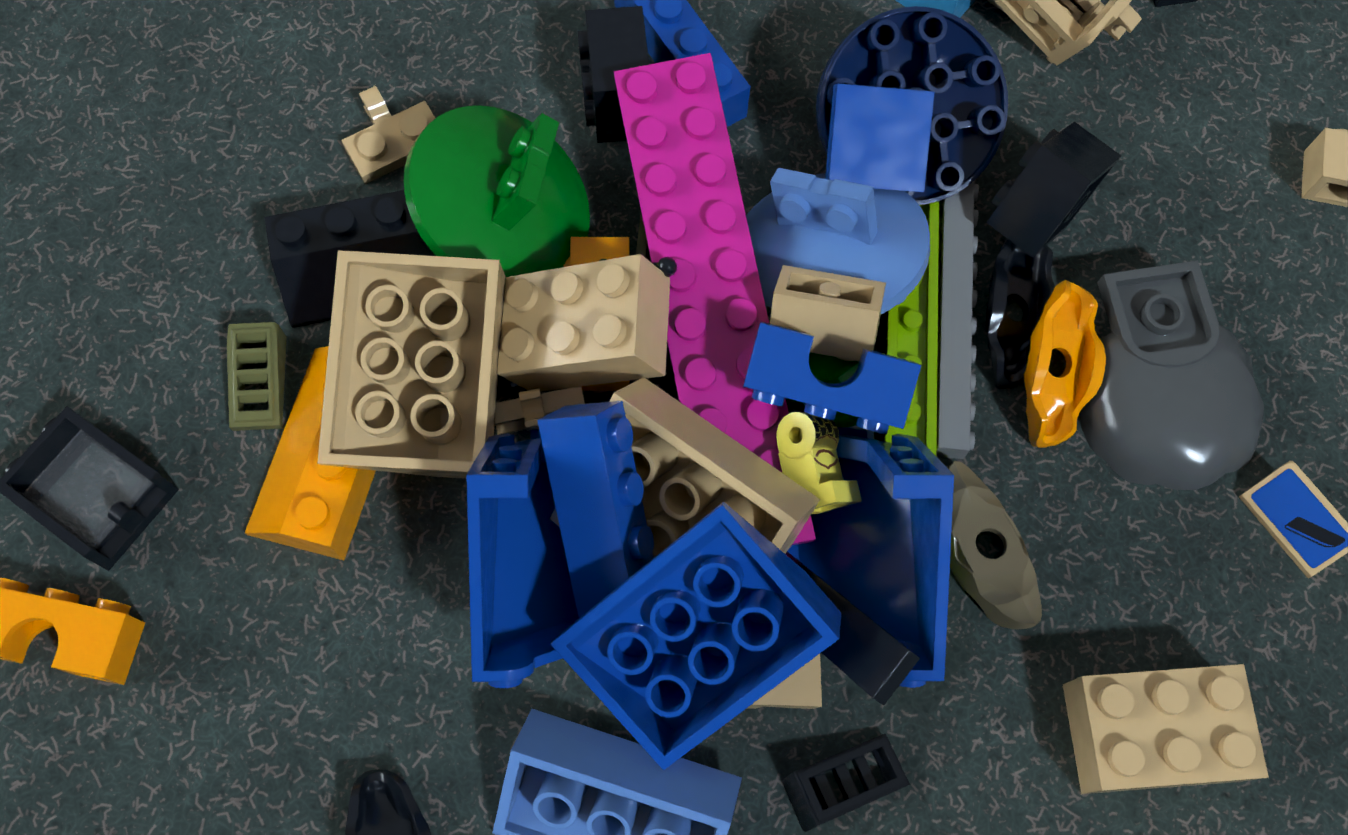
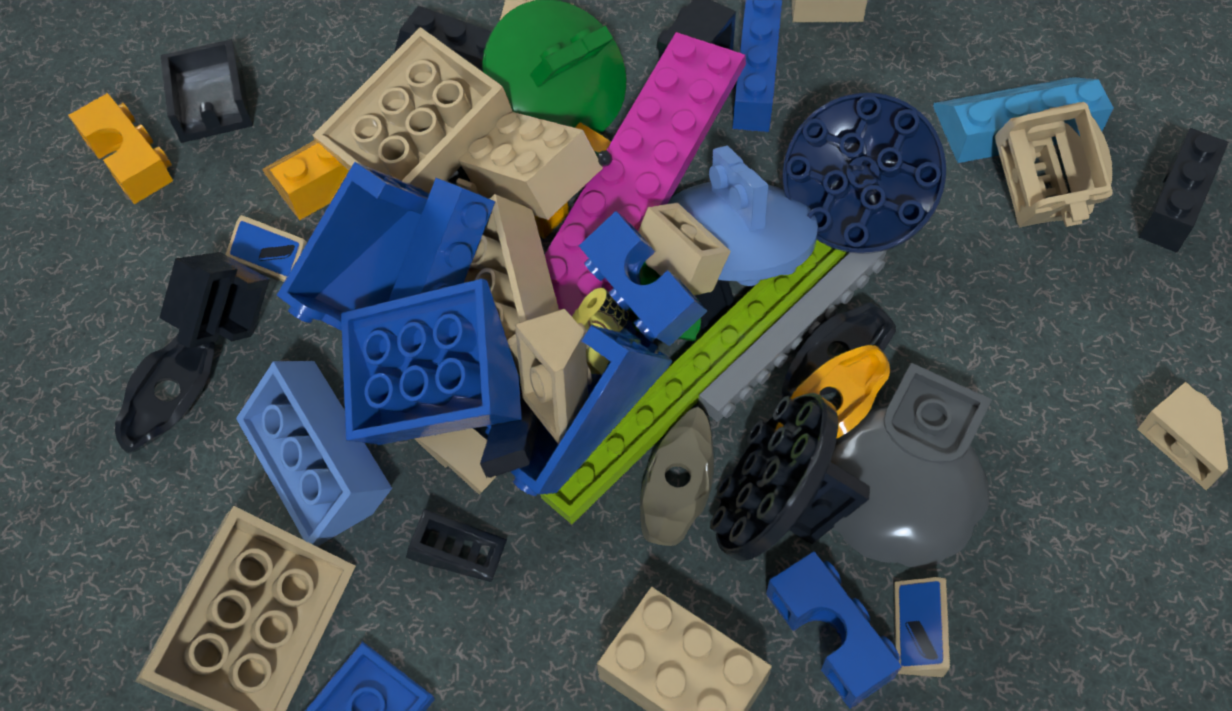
camera: 45 degrees right, 10 degrees down
olive slope [227,322,287,431] -> none
blue tile [825,83,935,192] -> none
black brick [986,121,1121,258] -> none
none -> black plate [159,252,270,348]
none -> slope [226,215,307,282]
none -> tan slope [515,309,592,444]
none -> black bracket [710,393,870,561]
none -> blue arch [766,551,902,709]

